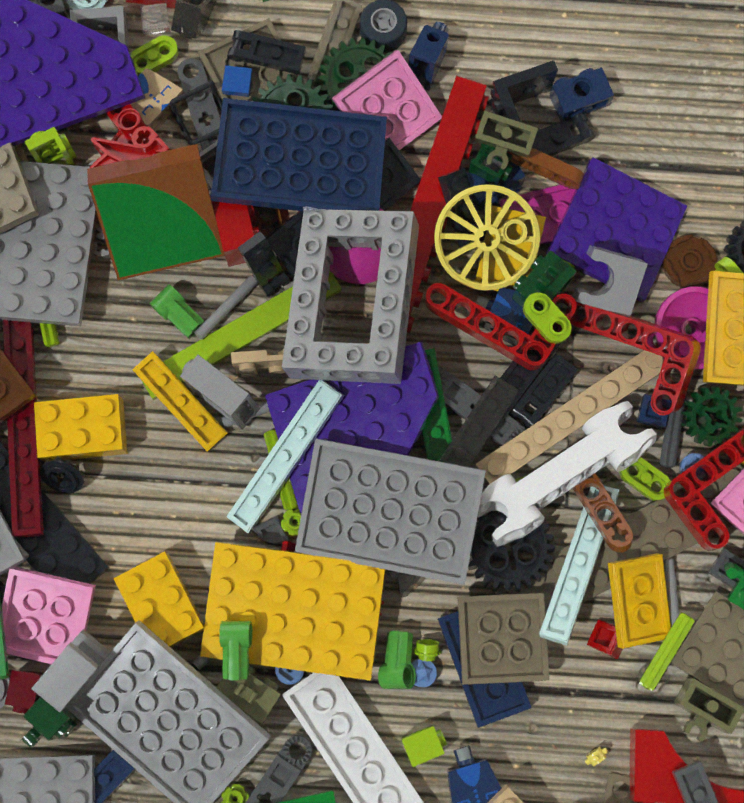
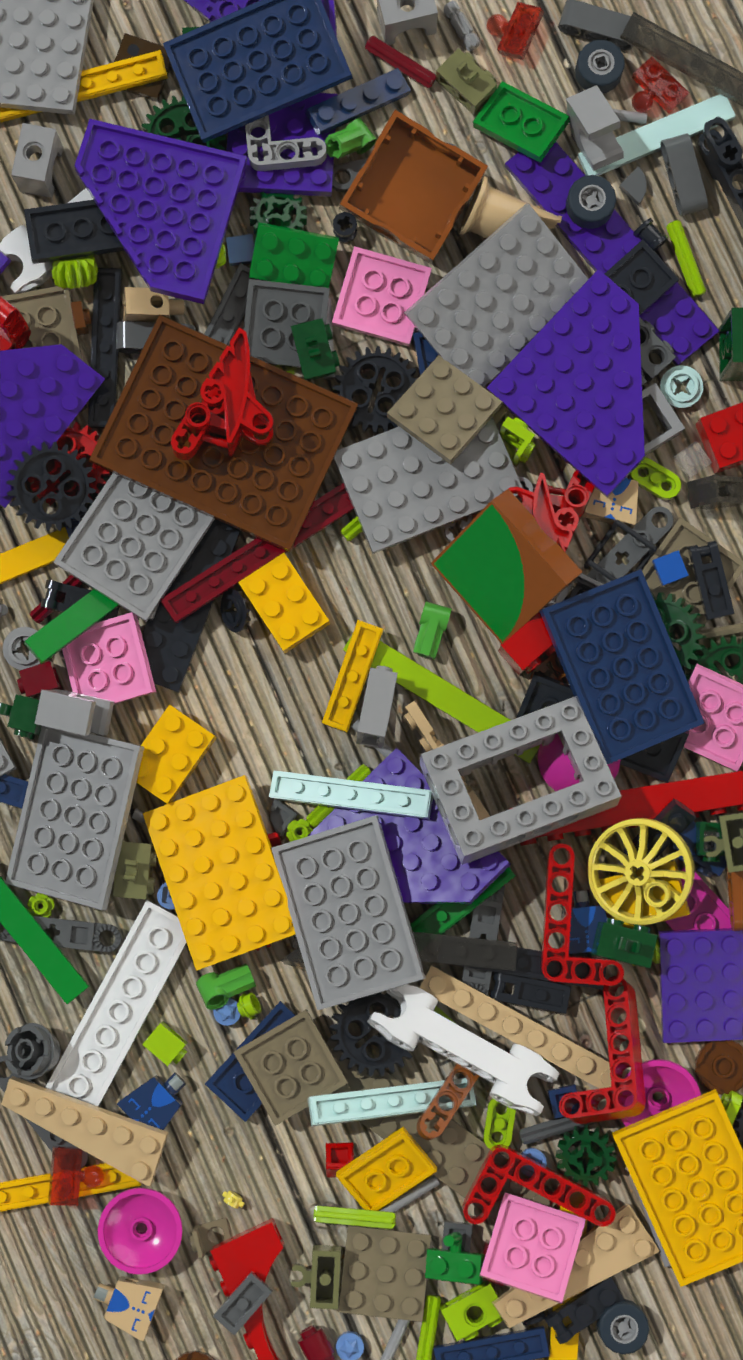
camera: 65 degrees right, 5 degrees up
light grey bar [194,275,257,340] -> none
bright green piece [219,621,252,680] -> none
black plate [238,232,290,297] -> none
lime plate [523,293,571,344] -> none
light grey piece [573,245,647,317] -> none

